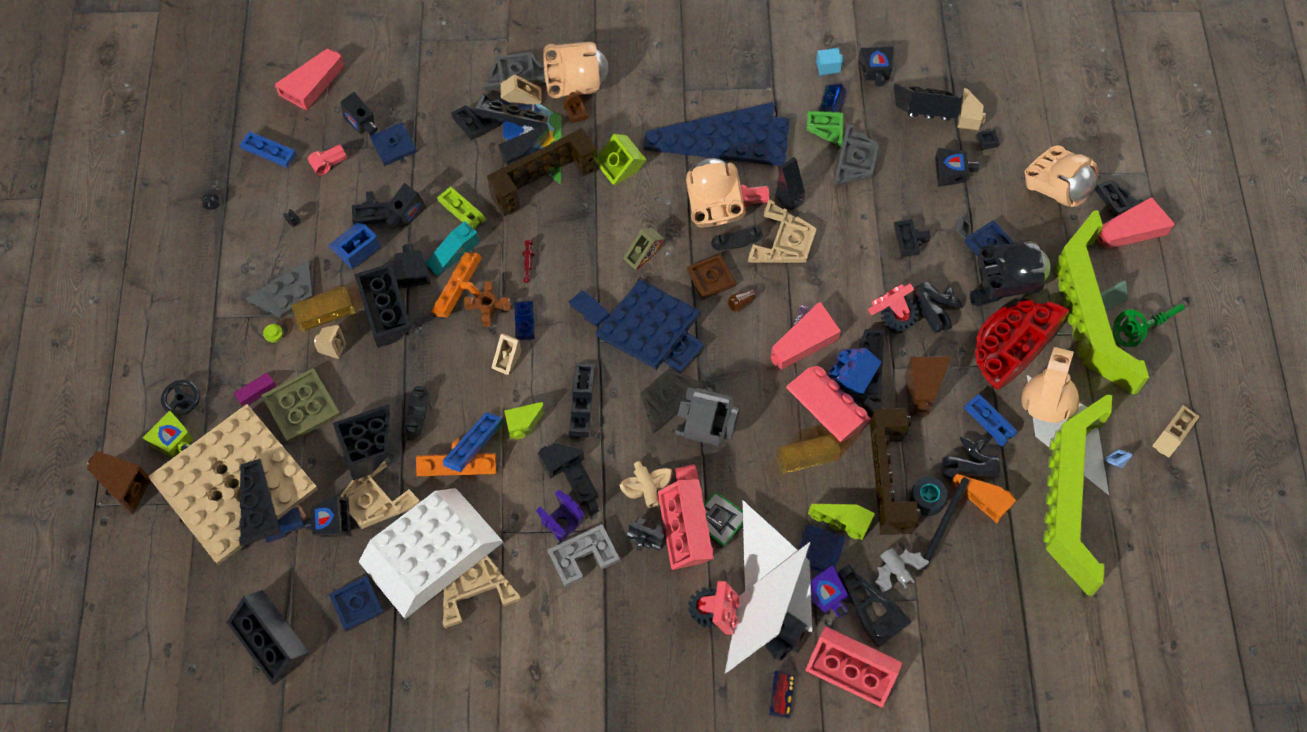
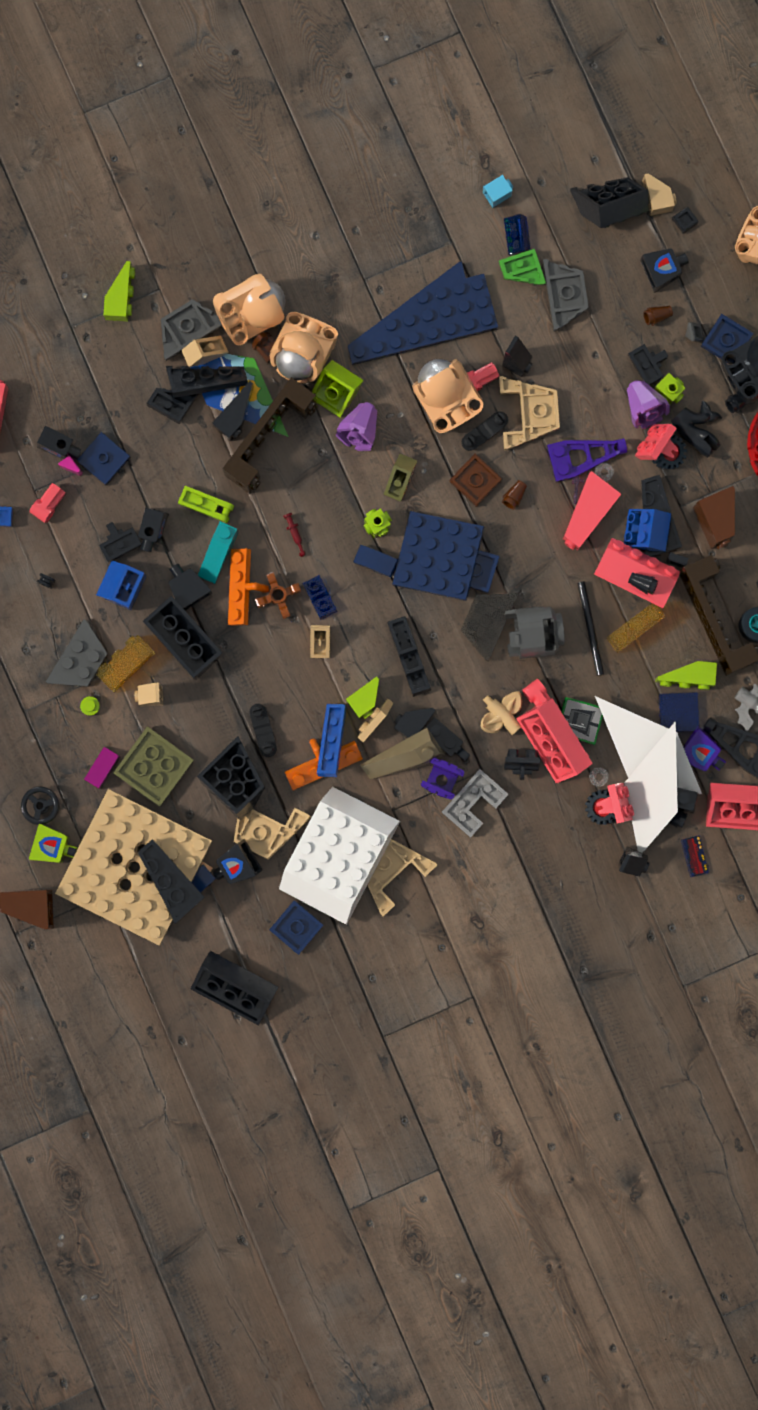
camera: 25 degrees left, 20 degrees up
black torso [859,46,894,87] -> none
none -> dark pink slope [58,456,82,476]
none -> lime slope [103,261,135,322]
none -> light nougat piece [270,312,338,384]
none -> medium lavender cone [336,402,377,451]
none -> tan wing [357,698,393,742]
none -> dark tan wedge [360,728,446,780]
none -> lime brick [363,508,392,538]
none -> dark purple plate [547,438,627,482]
none -> black piece [577,581,604,676]
none -> clear plate [589,767,609,787]
none -> clear plate [594,463,614,482]
none -> black slope [619,846,650,877]
none -> medium lavender cone [627,380,670,429]
none -> black cone [628,572,658,595]
none -> reddish brown cone [643,305,673,326]
none -> lime brick [654,373,685,405]

